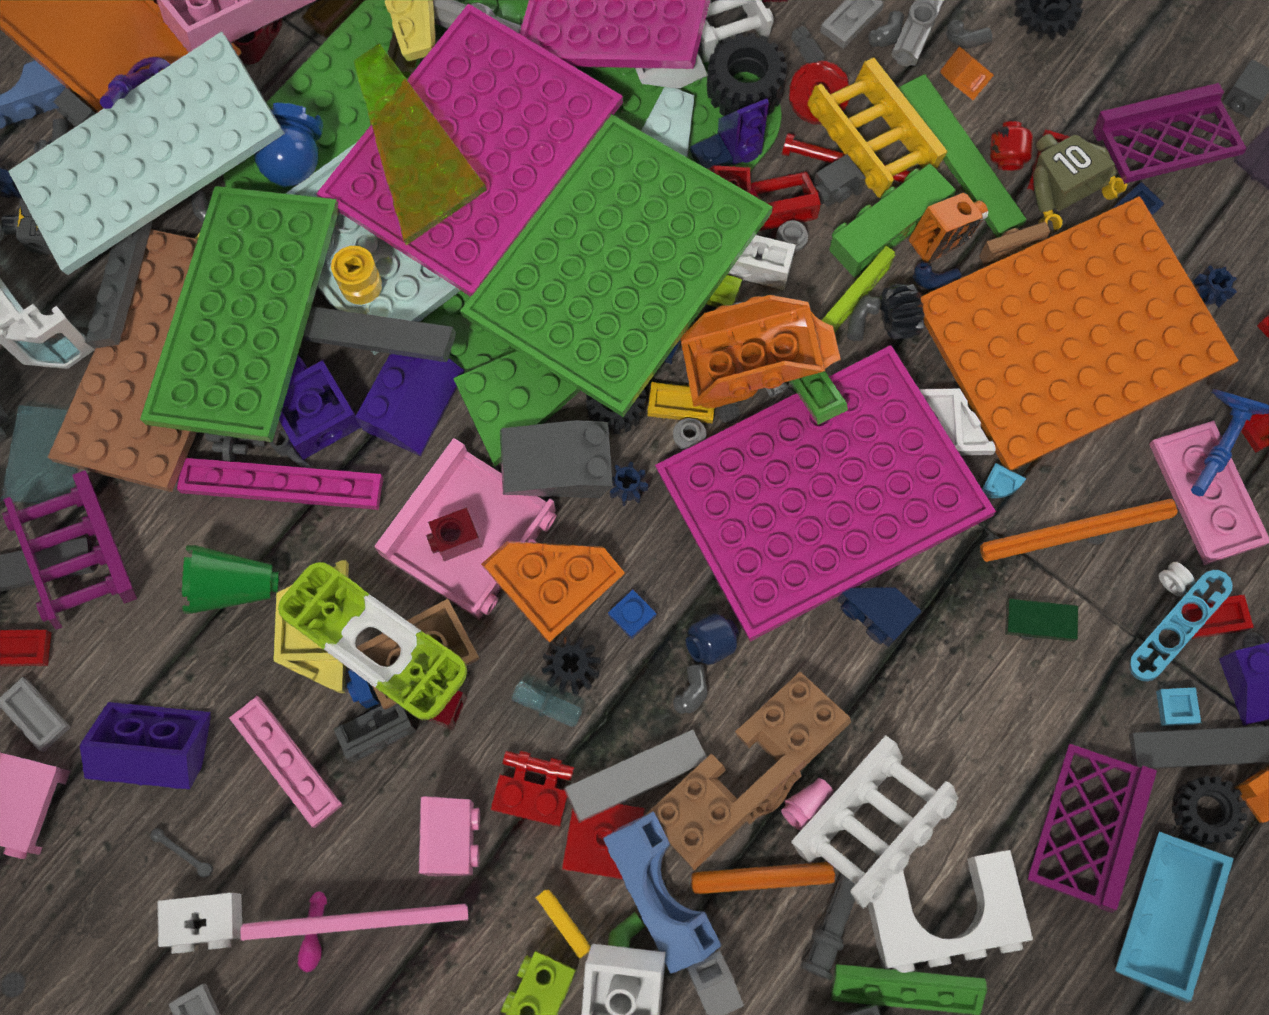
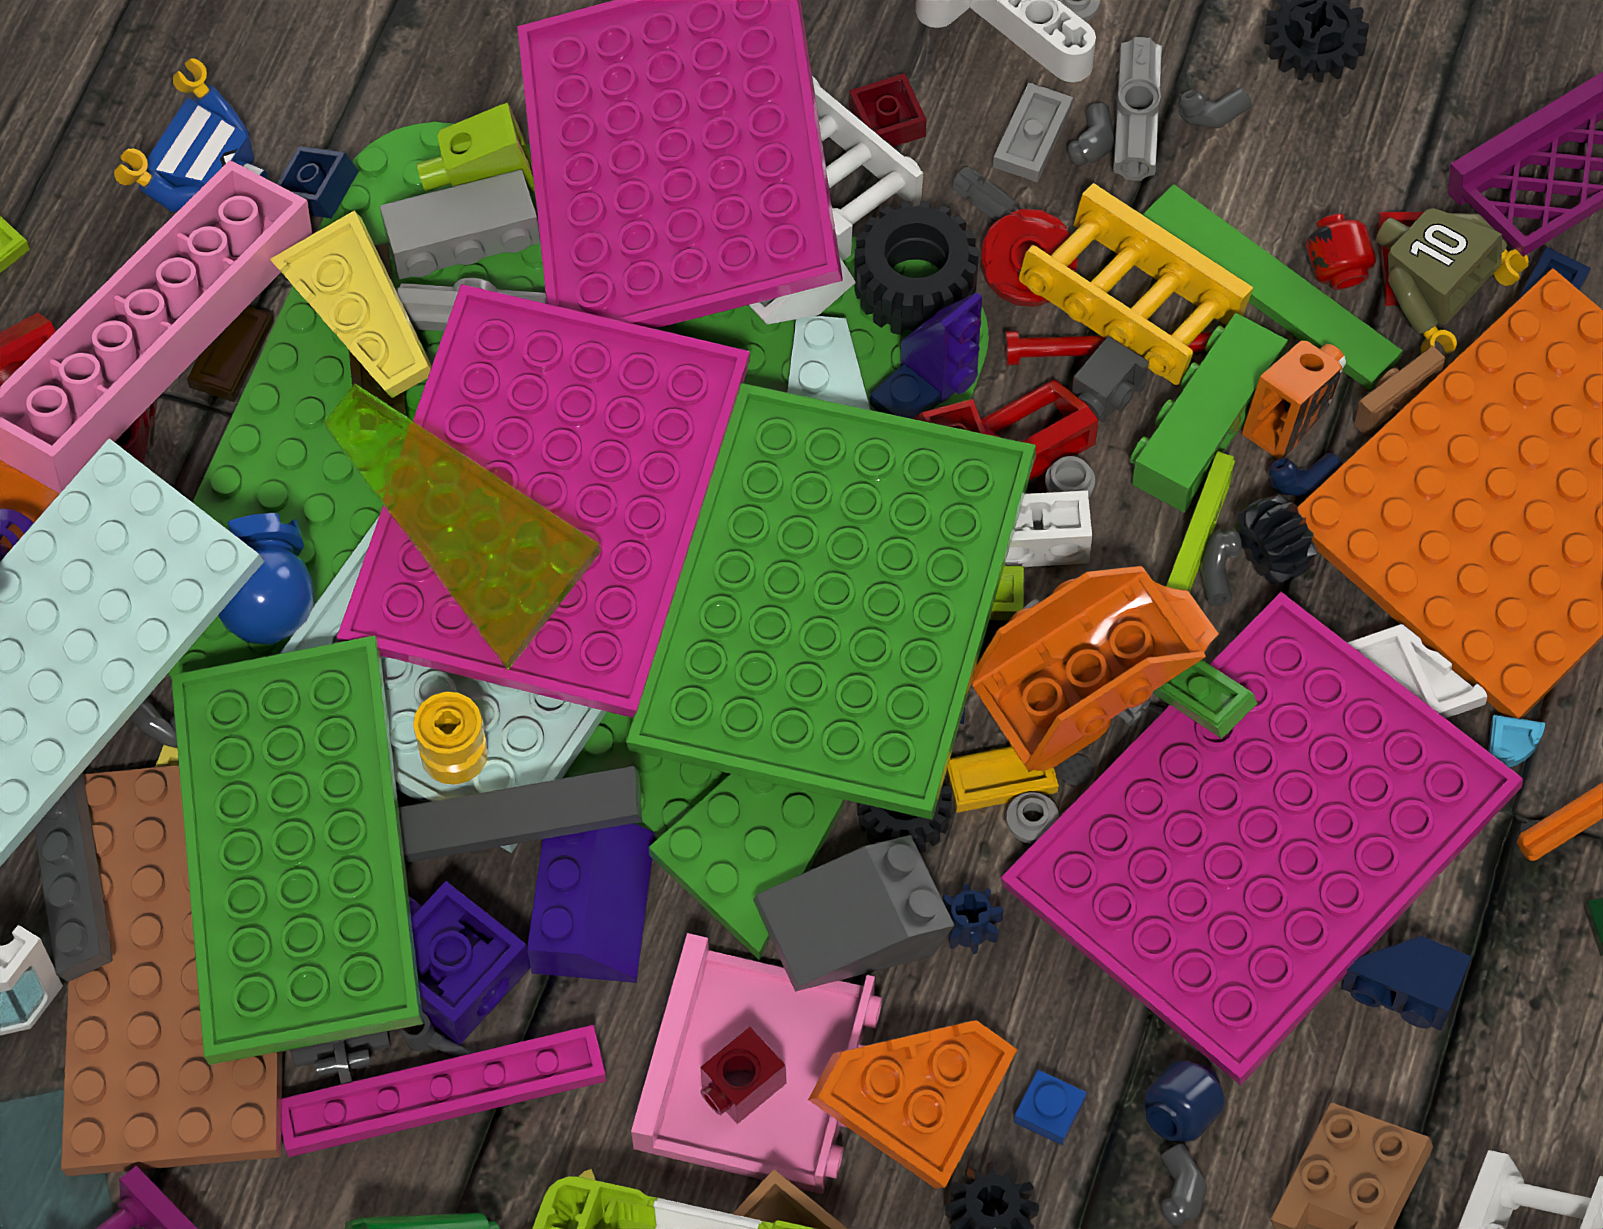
camera: 20 degrees left, 10 degrees down
orange panel [940,46,994,100] -> none

